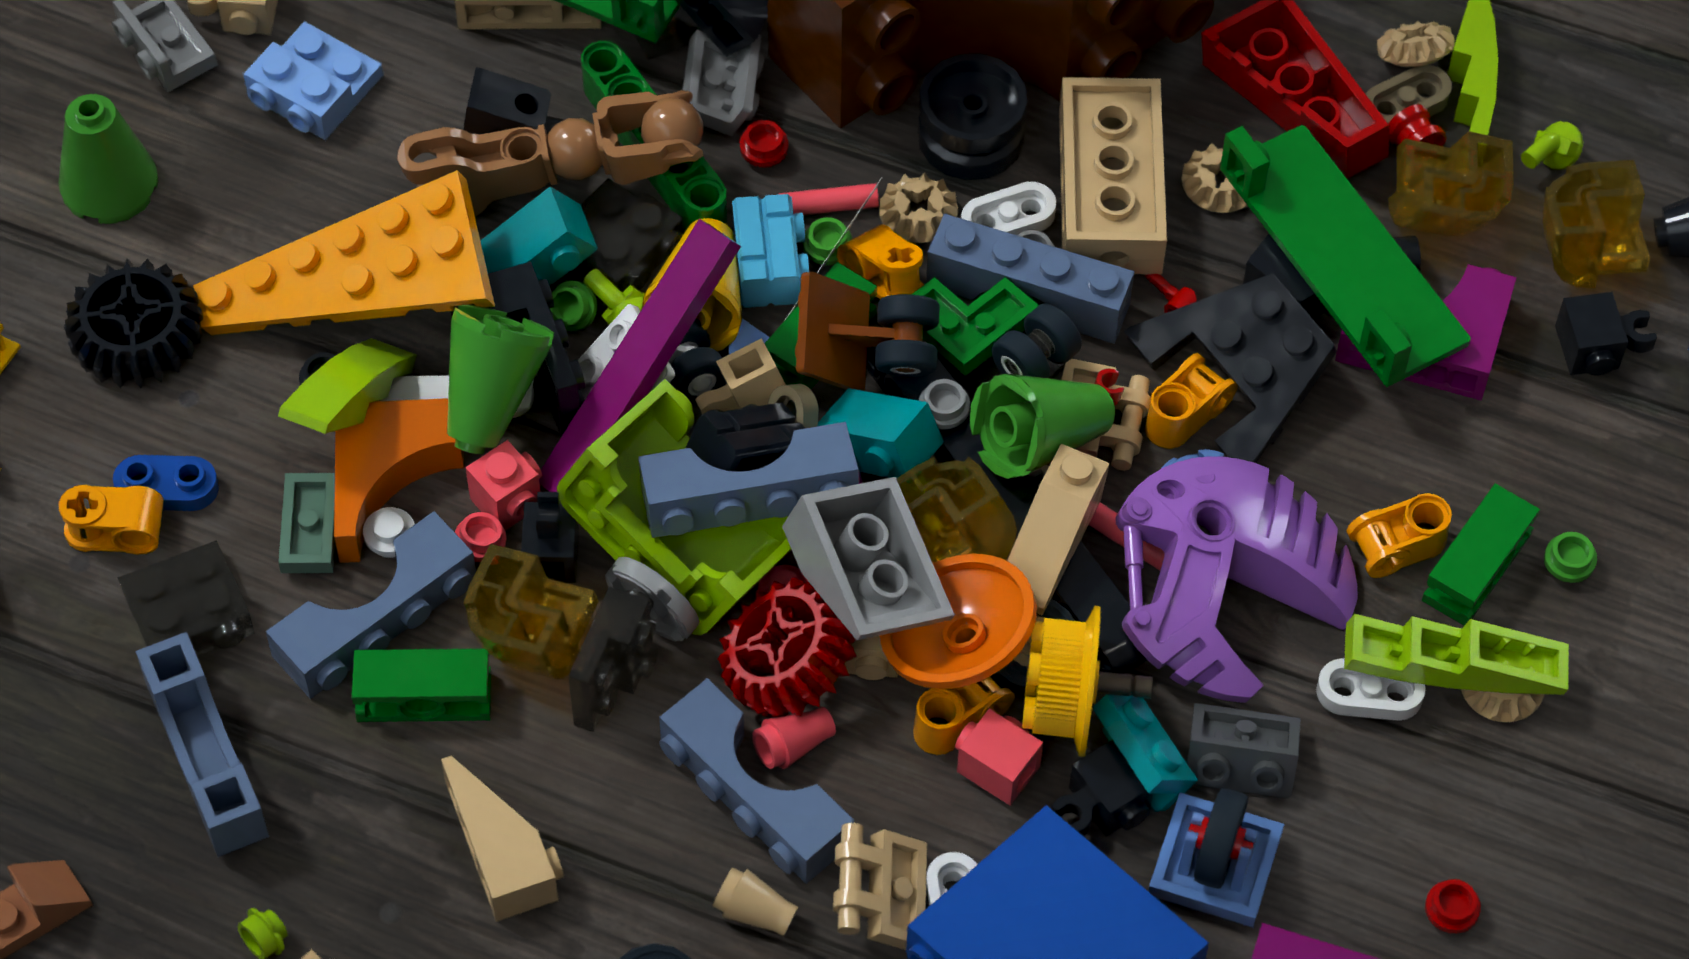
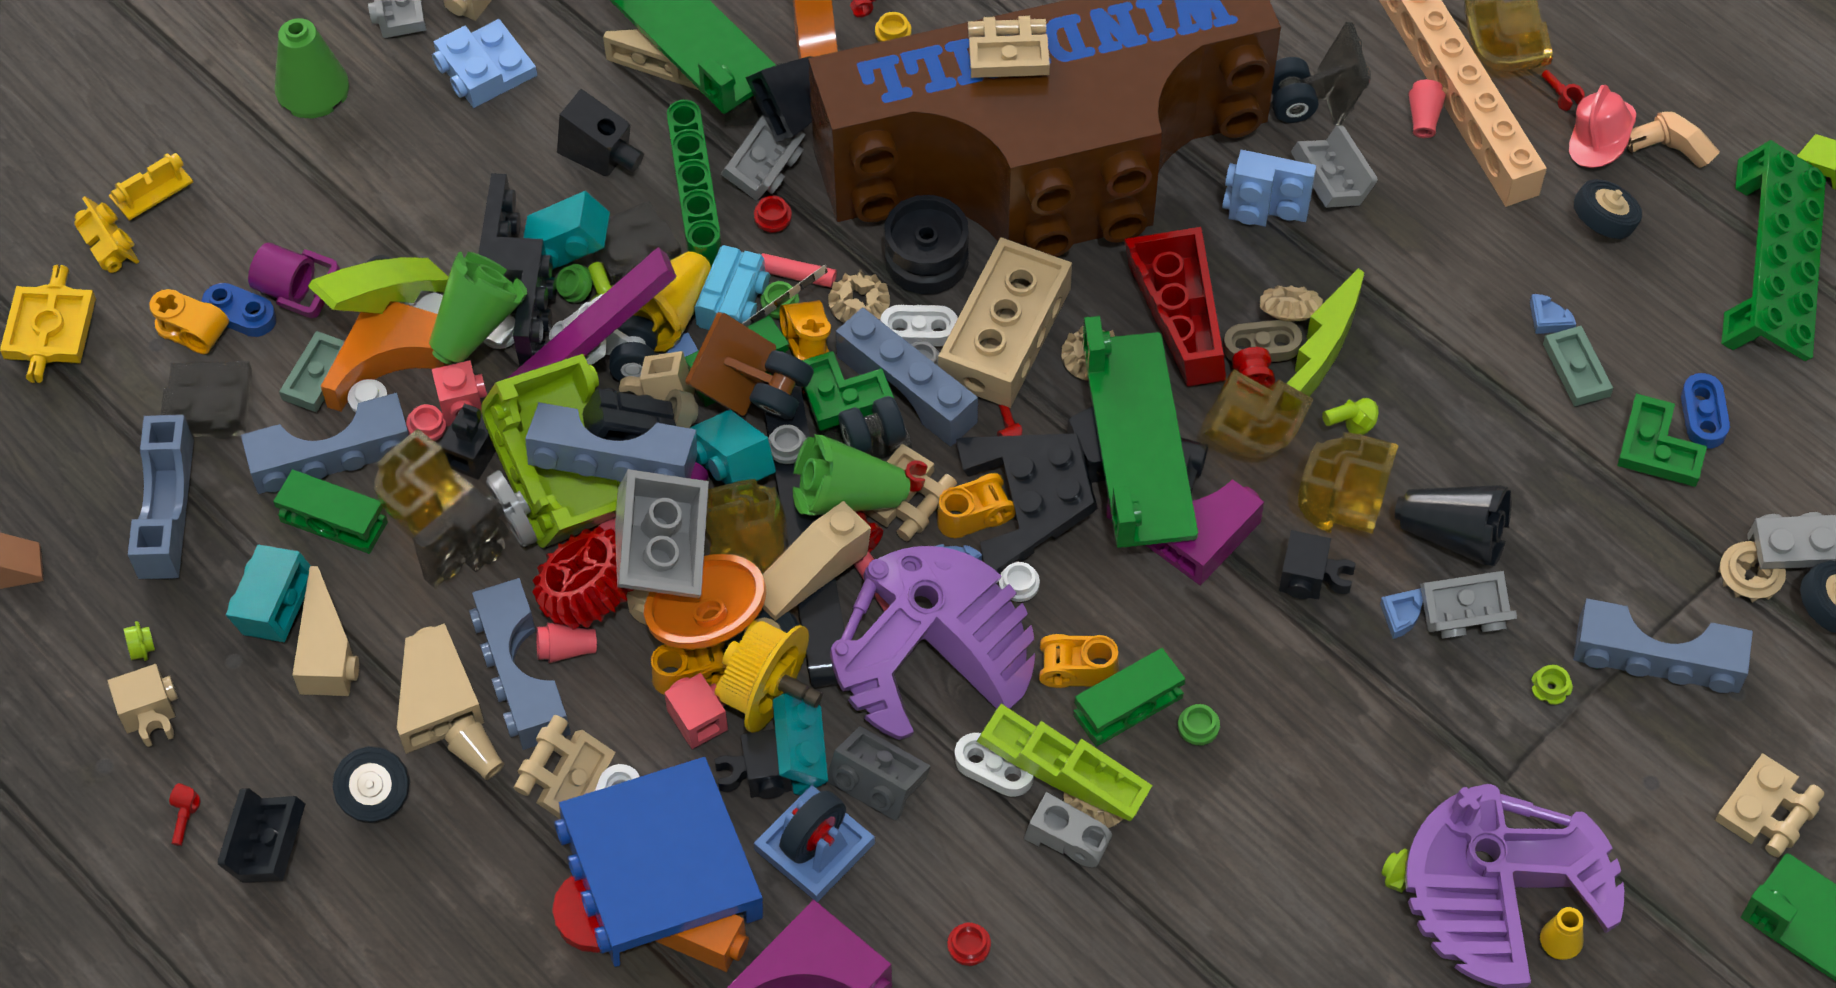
camera: 25 degrees right, 0 degrees up
black gear [64,258,203,388] -> none
light orange wing [193,170,495,335] -> none
medium nougat piece [397,90,703,217] -> none
none -> teal brick [226,545,311,642]
none -> magenta piece [248,242,341,318]
none -> tan slope [397,623,484,754]
none -> white plate [999,562,1040,602]
none -> light grey leg [1024,792,1112,867]

